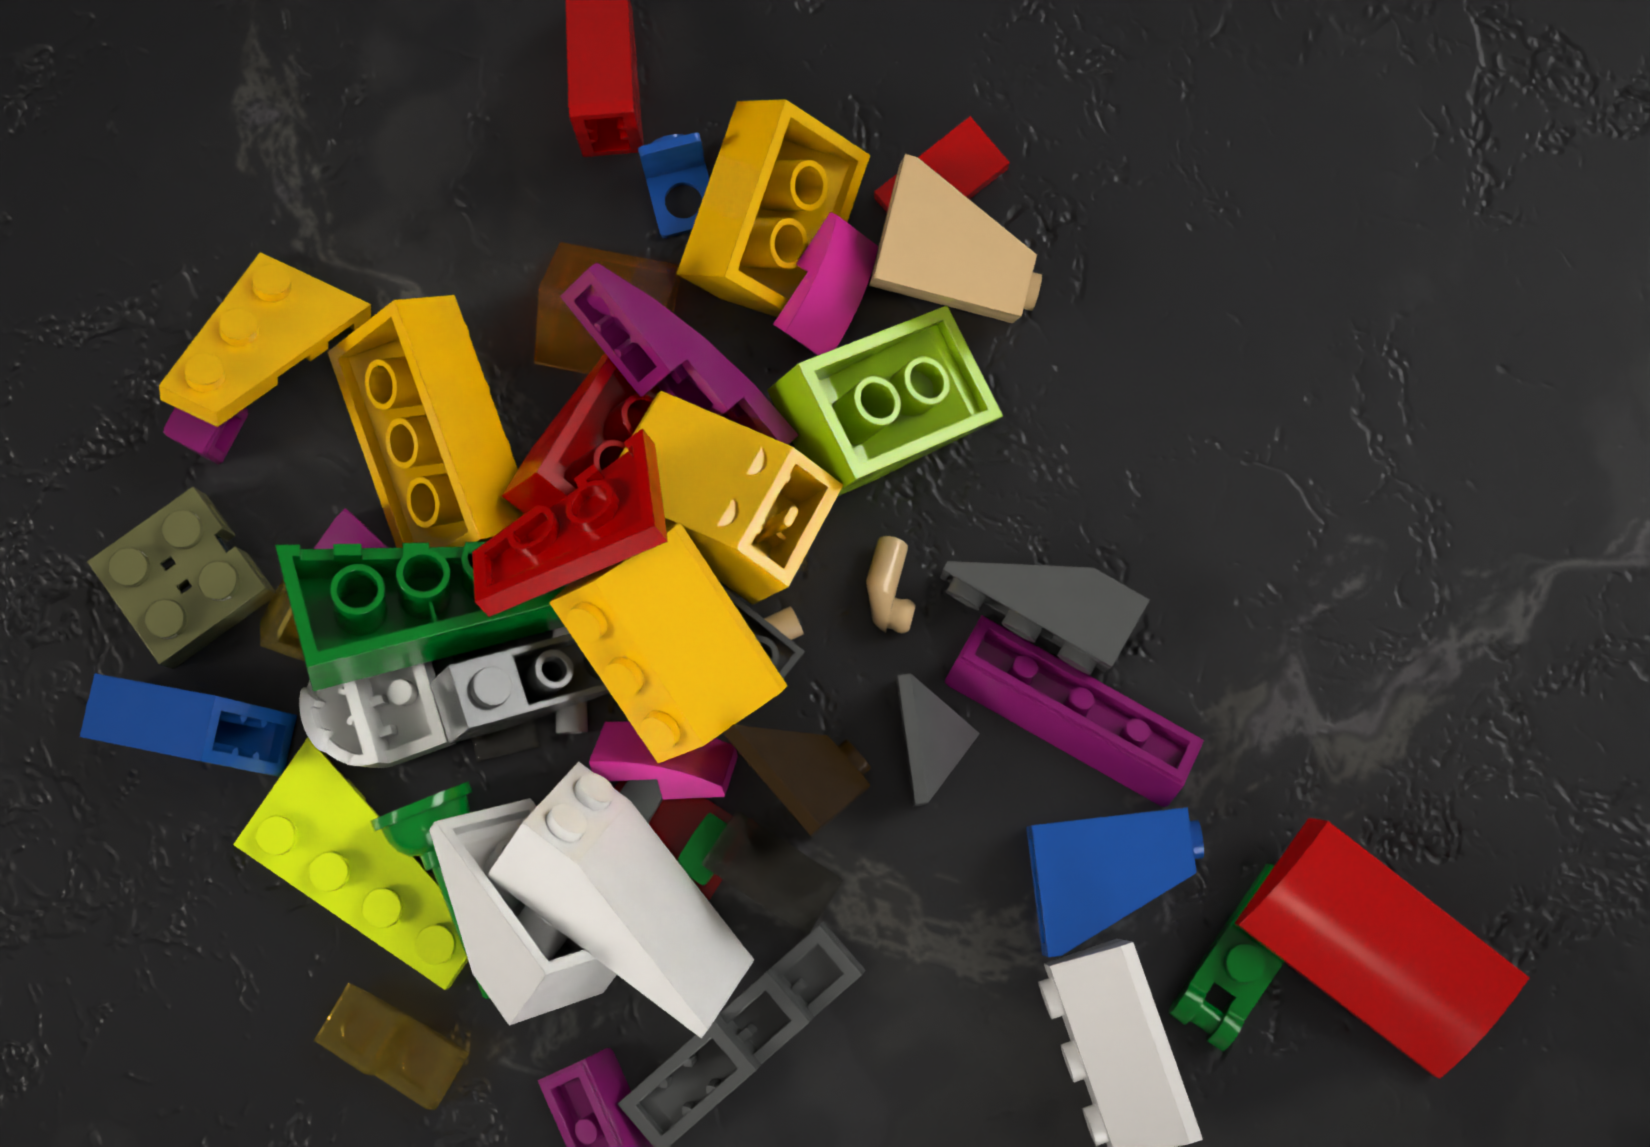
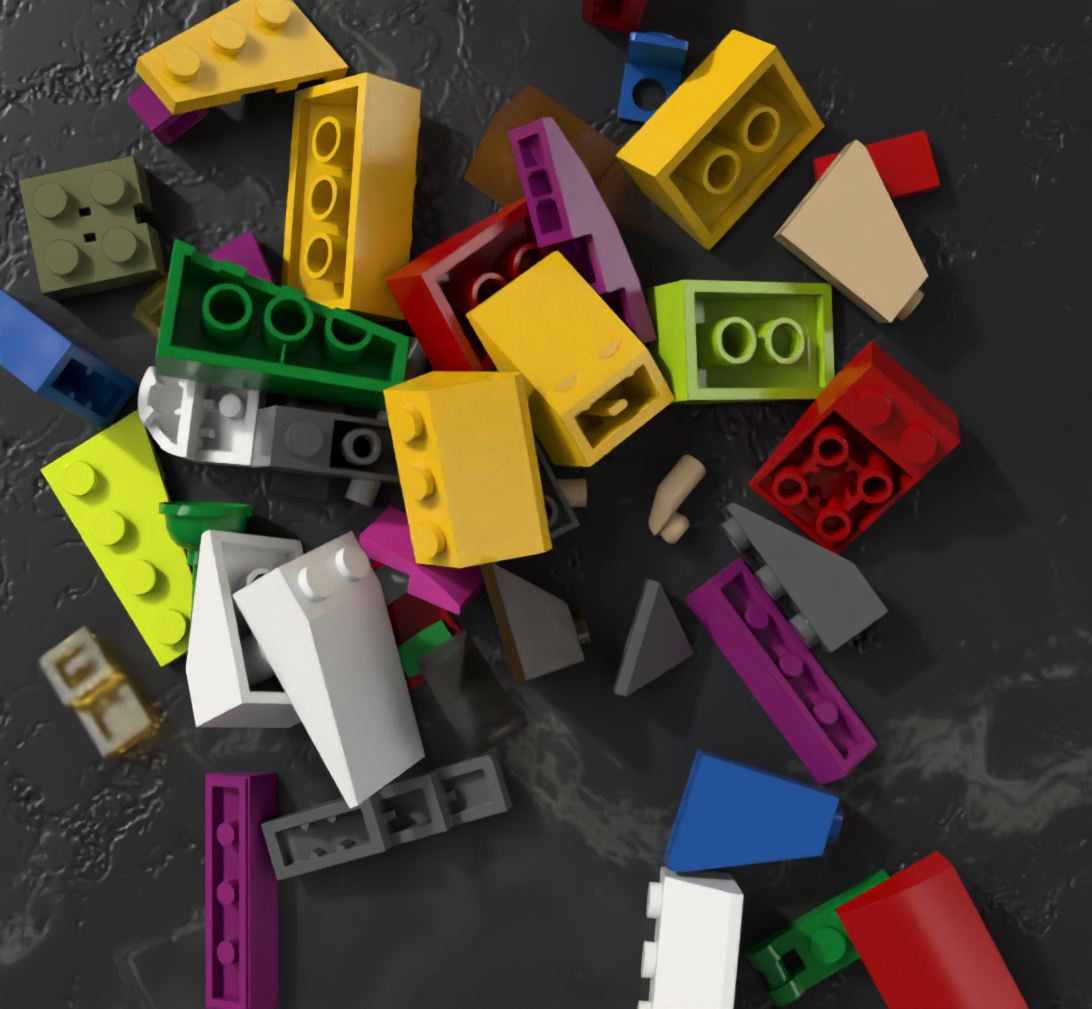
camera: 25 degrees right, 5 degrees up
red wing [472,428,668,617] -> none
dark pink slope [773,212,878,355] -> none
none -> red slope [749,340,961,555]

